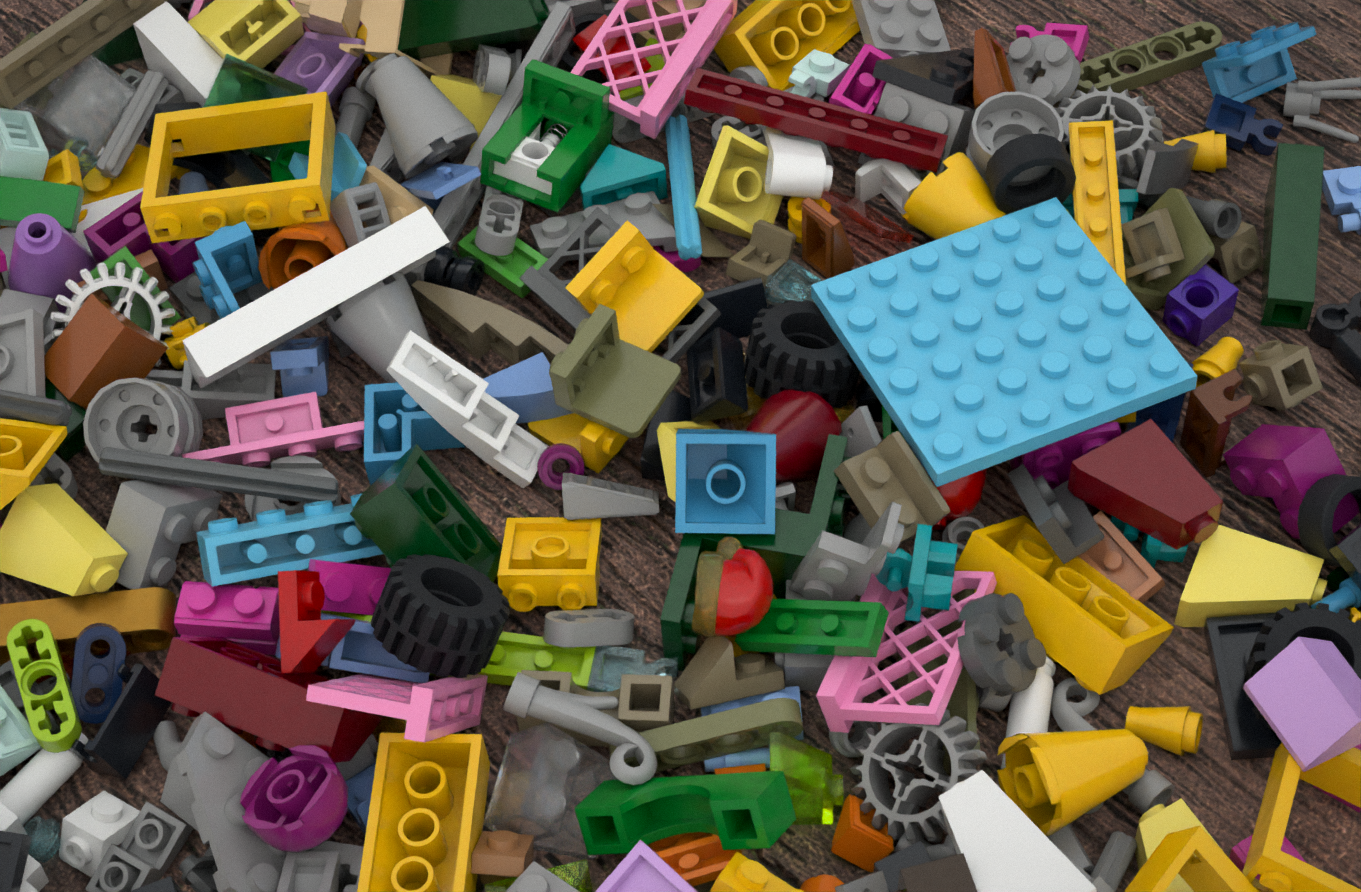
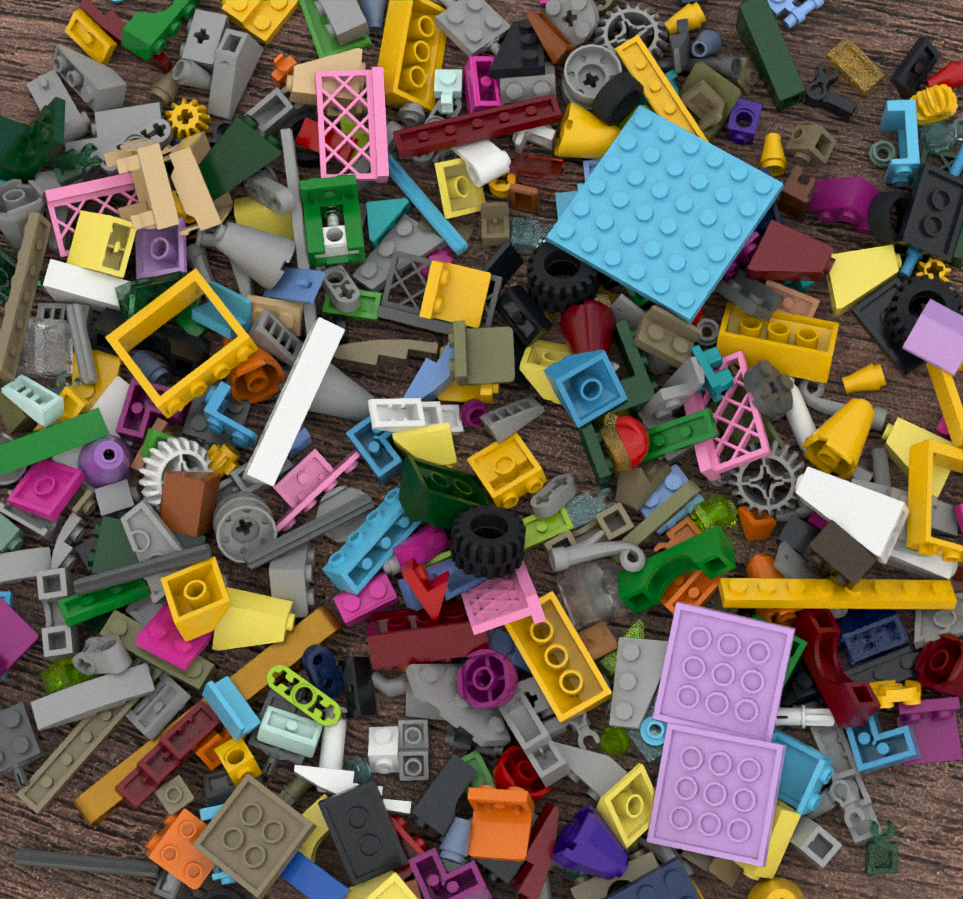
camera: 25 degrees left, 20 degrees up
none -> light yellow slope [392,422,459,470]
none -> sand blue cone [692,30,721,57]

